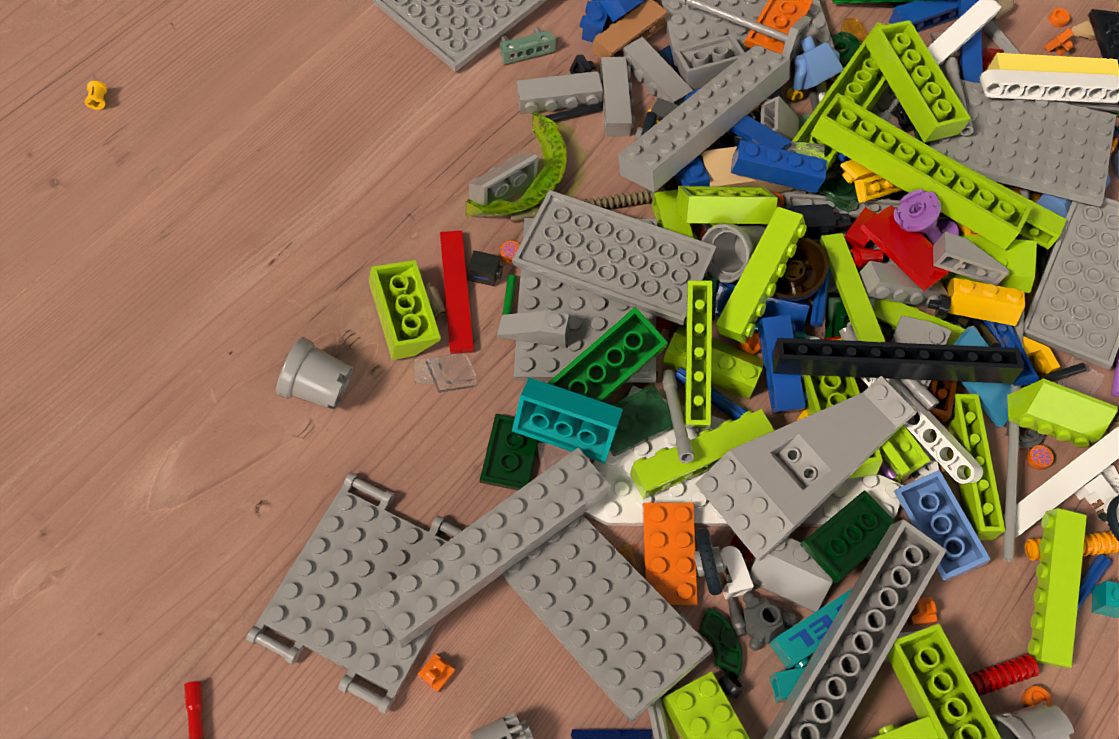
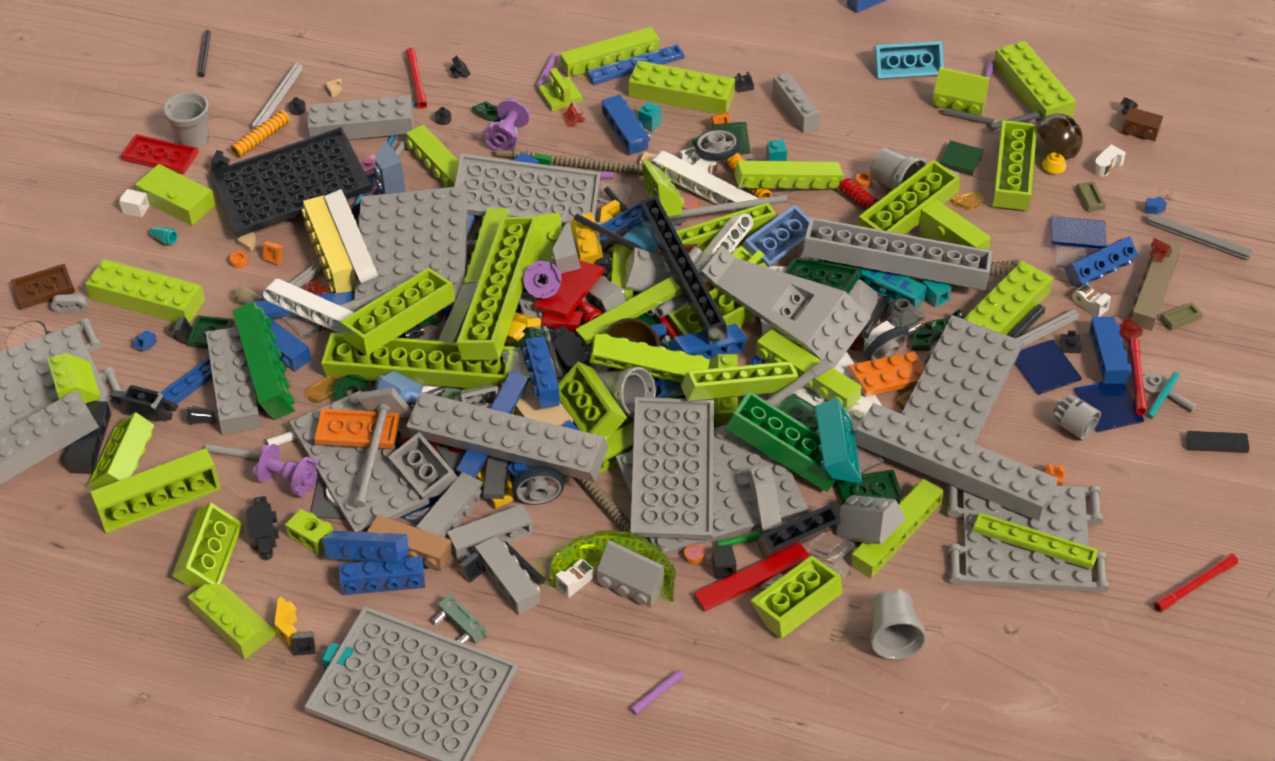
camera: 105 degrees left, 15 degrees down
none -> white leg [556,559,596,598]
none -> black bar [574,213,642,250]
none -> medium lavender bar [630,670,684,715]
none -> black brick [756,503,841,559]
none -> light grey slope [836,495,905,545]
none -> lime brick [851,479,944,579]
none -> black bar [862,296,890,339]
none -> lime tile [972,512,1099,570]

